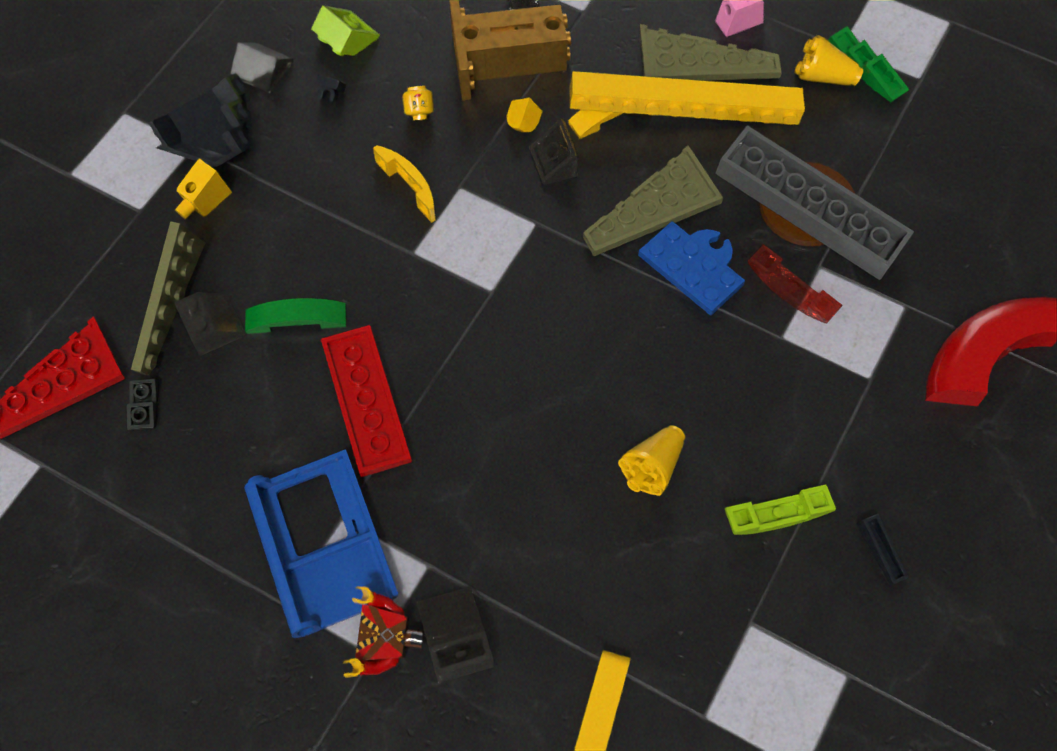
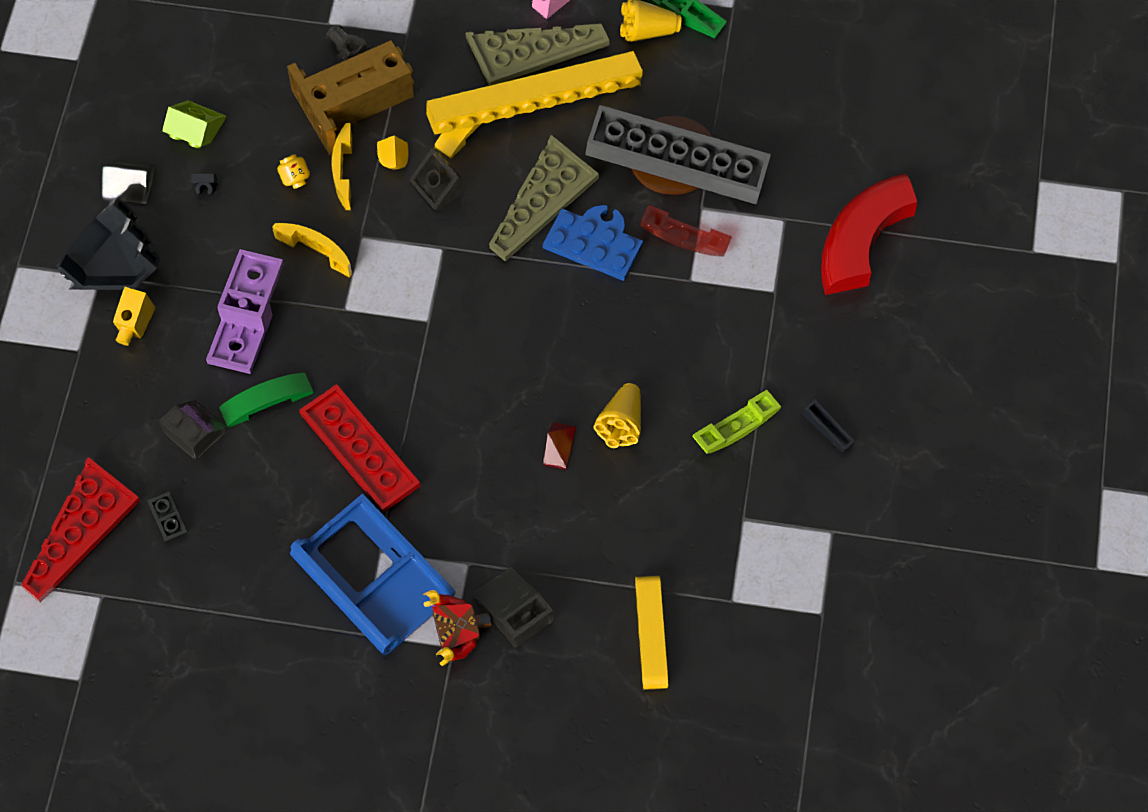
camera: 20 degrees left, 0 degrees up
olive wing [131,221,205,375] -> none
none -> medium lavender bracket [206,249,284,374]
none -> yellow slope [332,123,352,210]
none -> dark red slope [543,422,576,470]

